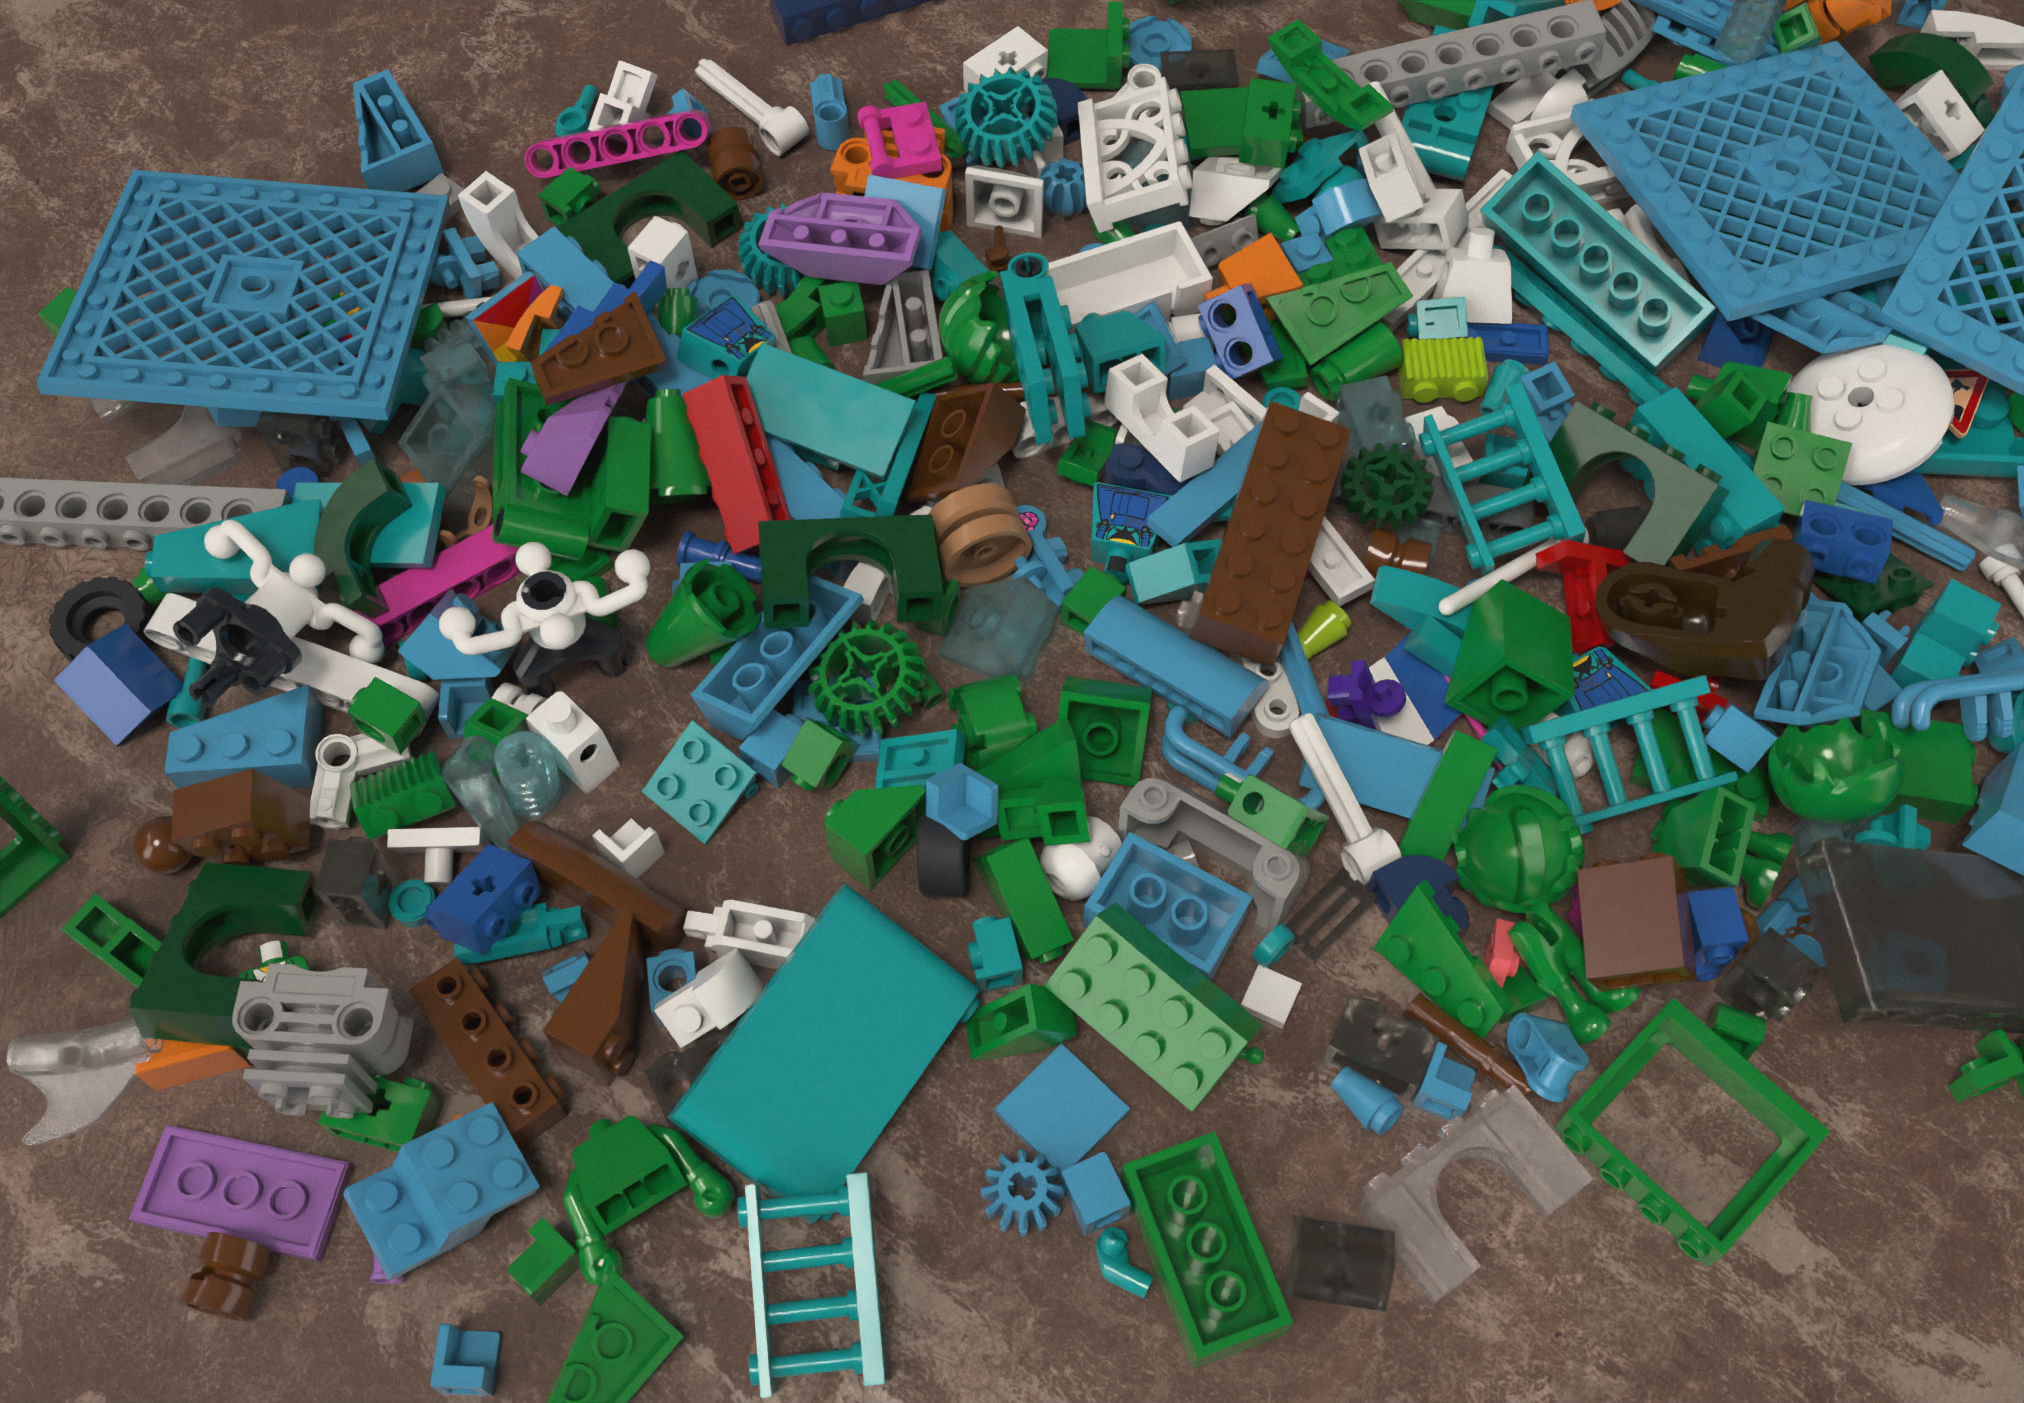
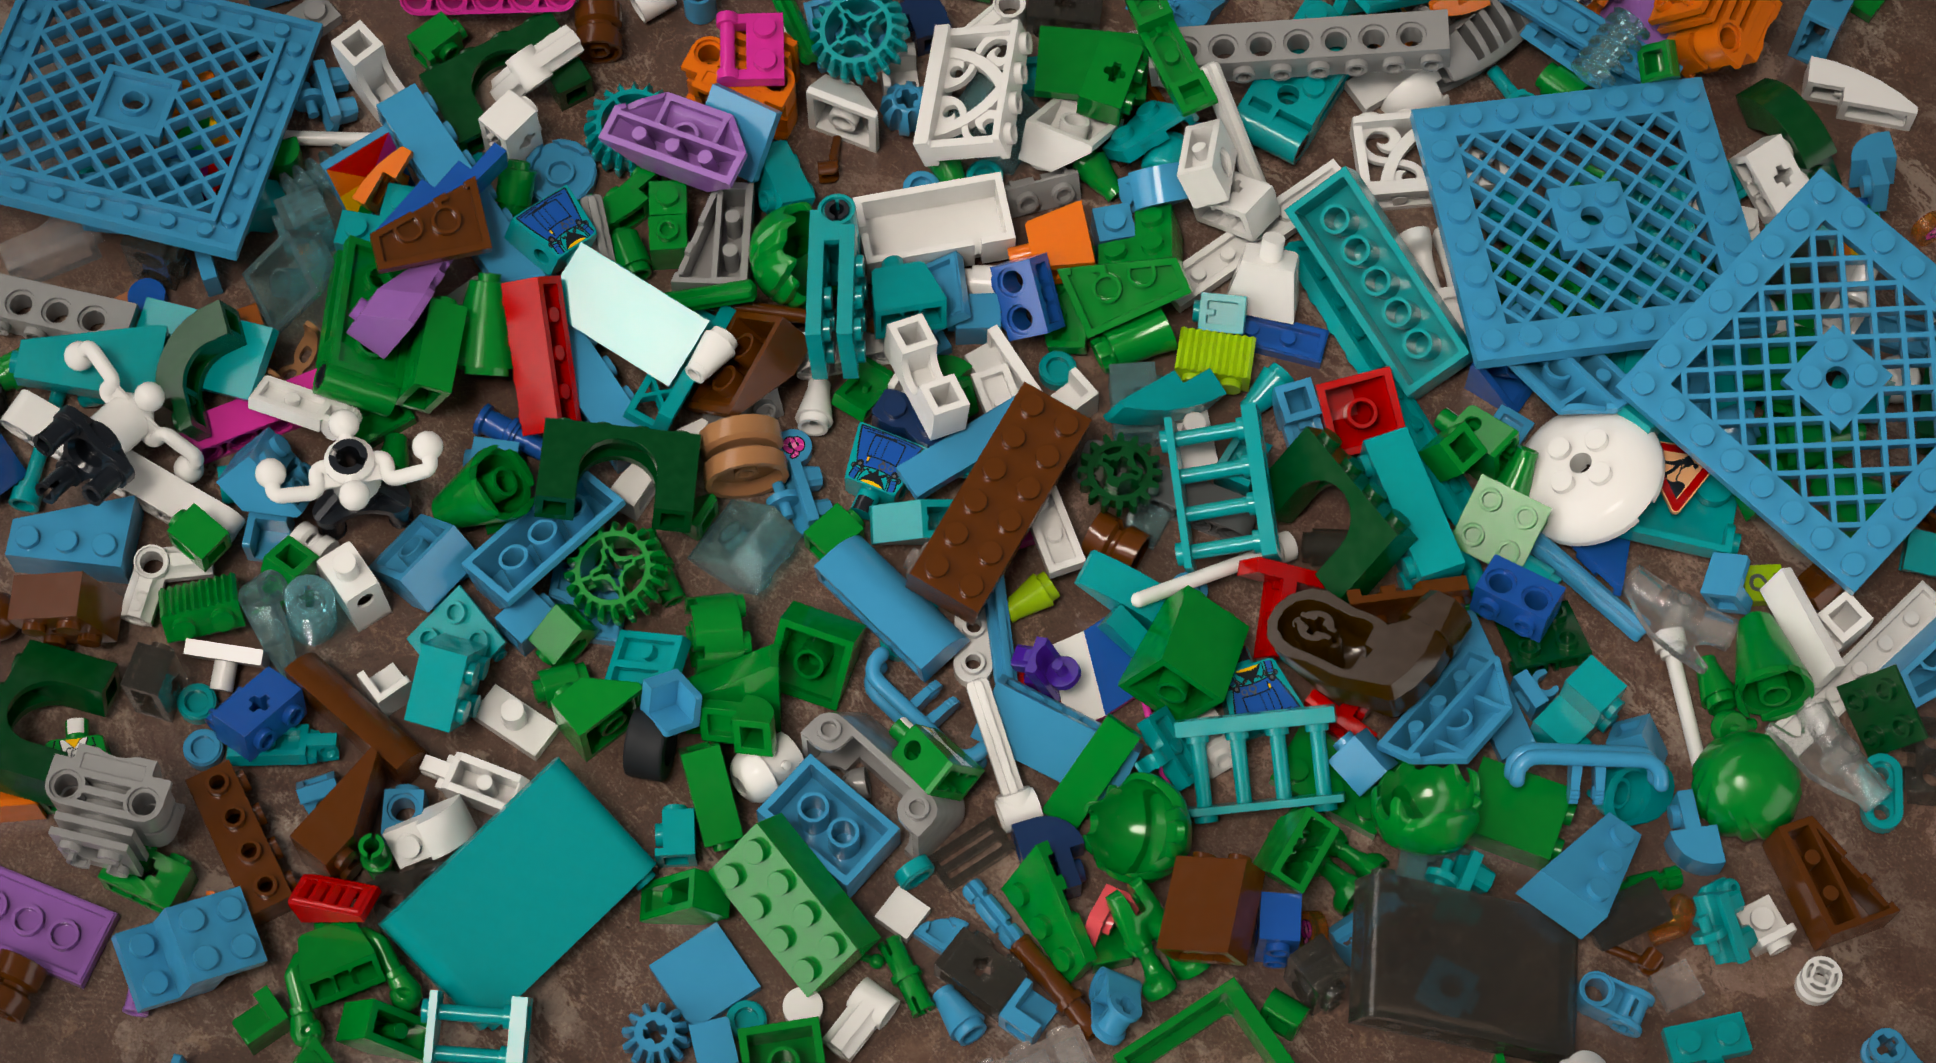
camera: 10 degrees right, 5 degrees up
none -> dark azure tile [183,729,225,771]
none -> white hinge [248,375,363,441]
none -> red slope [288,874,382,923]
none -> green slope [336,999,427,1063]
none -> green pin [358,833,395,882]
none -> dark azure slope [368,514,475,613]
none -> teal brick [404,633,490,733]
none -> white tile [473,684,560,761]
none -> white piece [490,24,584,101]
none -> green brick [531,661,589,709]
none -> green brick [648,214,689,270]
none -> white cone [685,326,738,383]
none -> teal tile [726,1000,767,1042]
none -> white tile [783,987,824,1022]
none -> white cone [795,378,833,436]
none -> white piece [822,977,900,1063]
none -> green pin [877,934,936,1018]
none -> dark azure tile [913,917,969,959]
none -> dark azure axle [962,878,1024,949]
none -> teal slope [1103,368,1227,426]
none -> red slope [1314,366,1406,455]

